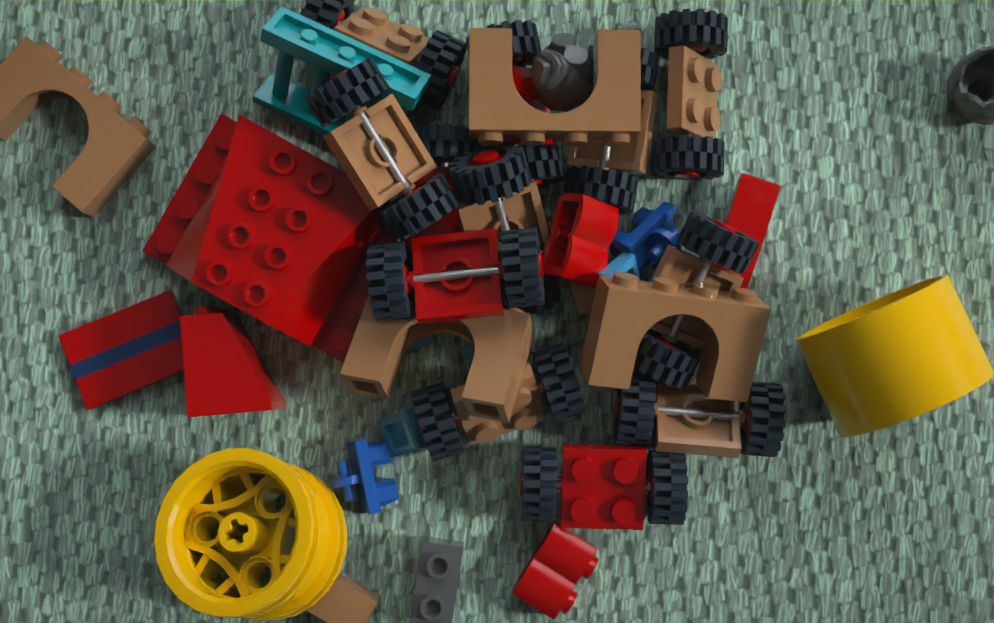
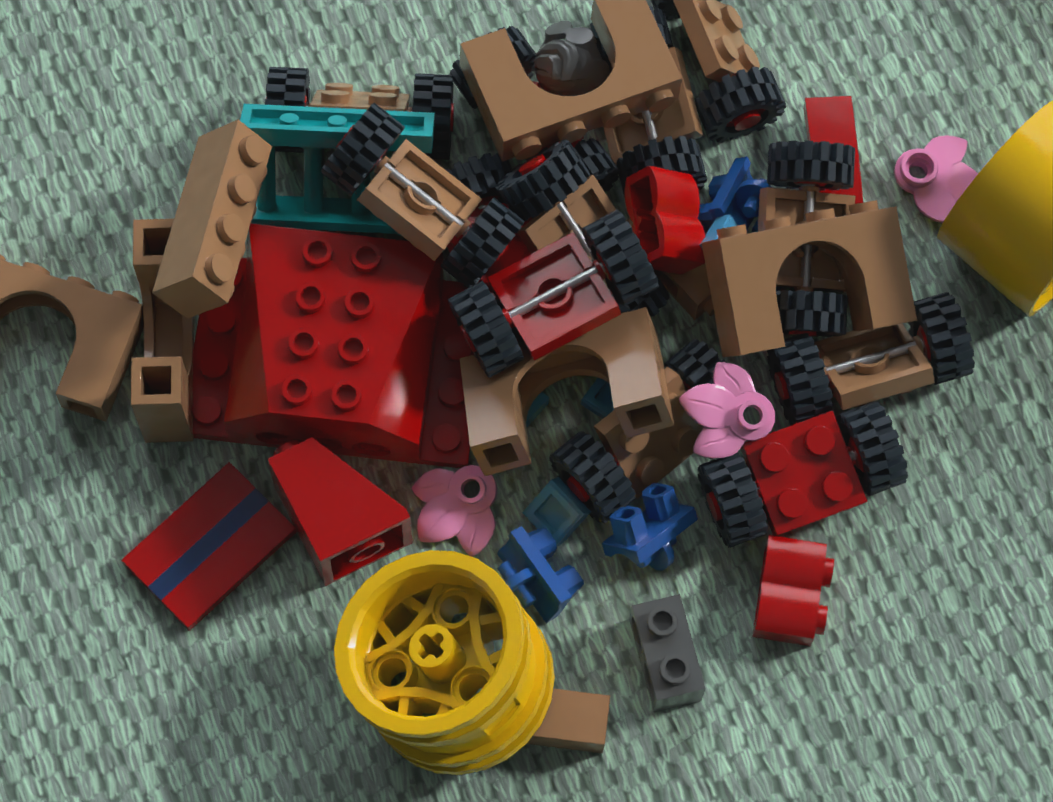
camera: 25 degrees left, 15 degrees down
none -> medium nougat arch [131,219,195,443]
none -> medium nougat brick [152,119,272,319]
none -> bright pink plate [411,465,497,557]
none -> blue hips [602,483,698,571]
none -> bright pink plate [679,362,775,459]
none -> bright pink plate [894,135,978,223]

